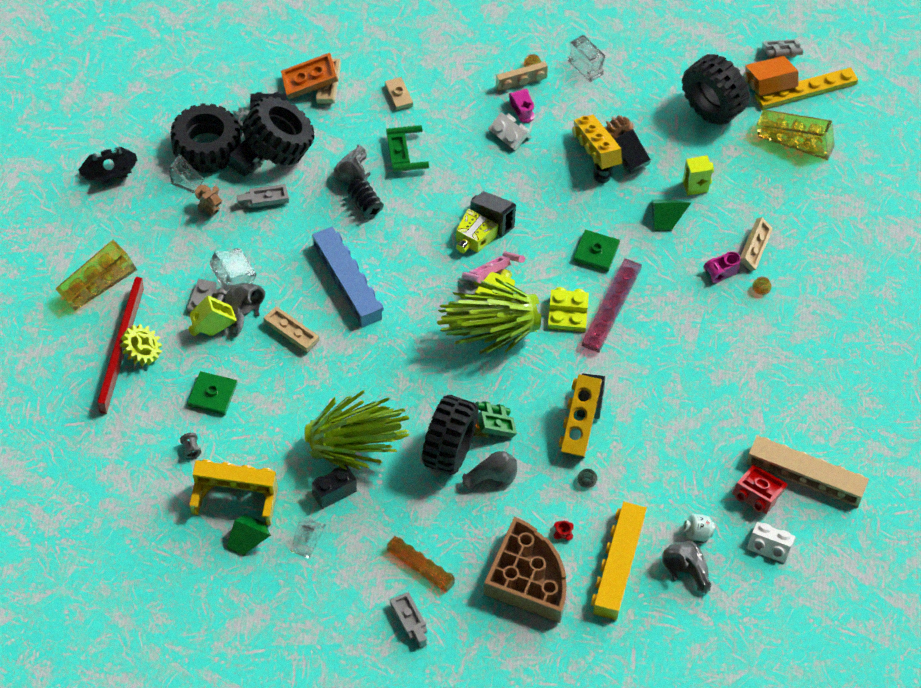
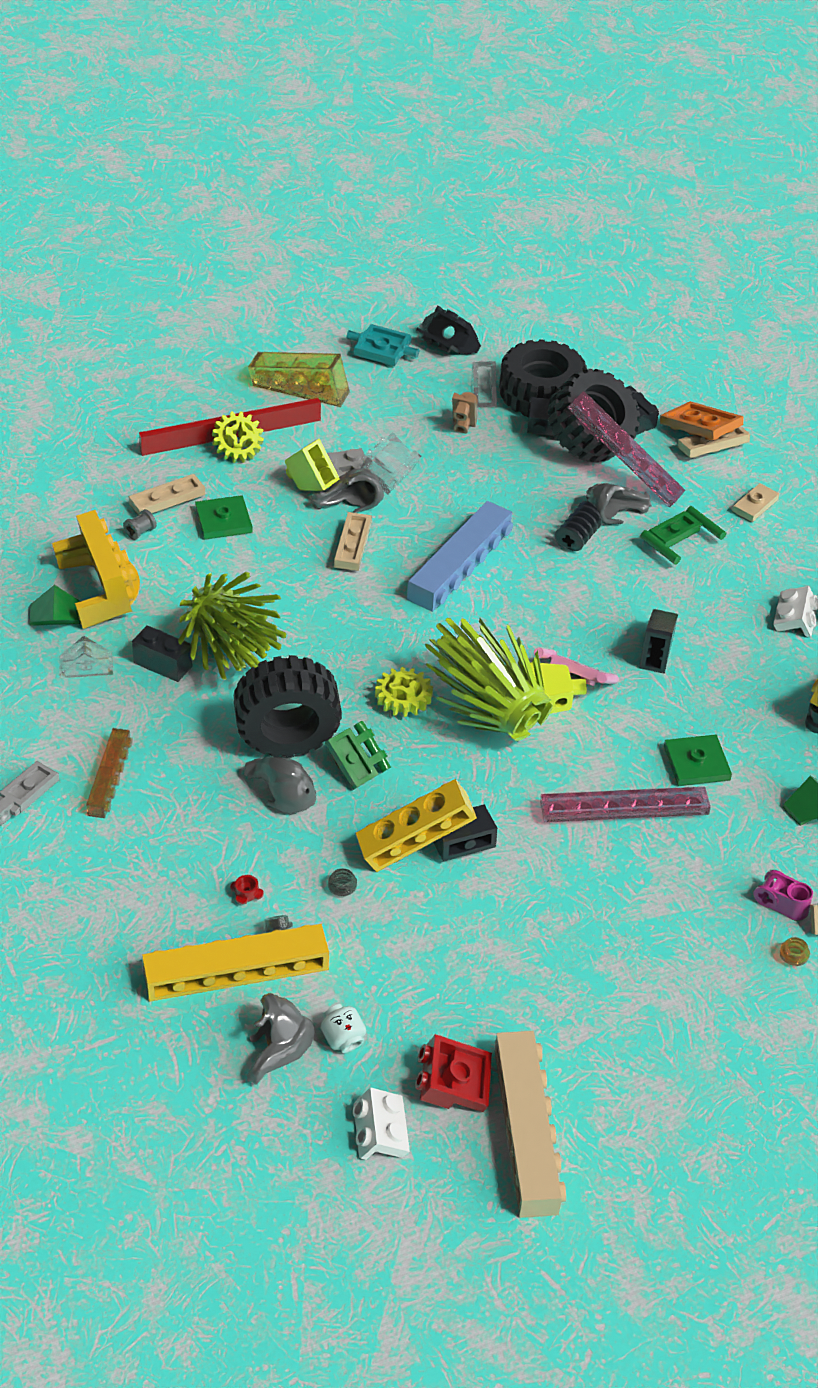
camera: 60 degrees right, 10 degrees down
light grey hinge [237,184,289,208] -> none
neon yellow torso [456,209,498,253] -> none
medium nougat brick [483,516,567,623] -> none
neon yellow plate [548,287,589,332] -> none
none -> tan plate [129,474,205,515]
none -> clear smoke plate [263,915,293,932]
none -> teal plate [346,324,420,366]
none -> neon yellow gear [375,667,433,717]
none -> clear pink plate [568,391,685,507]

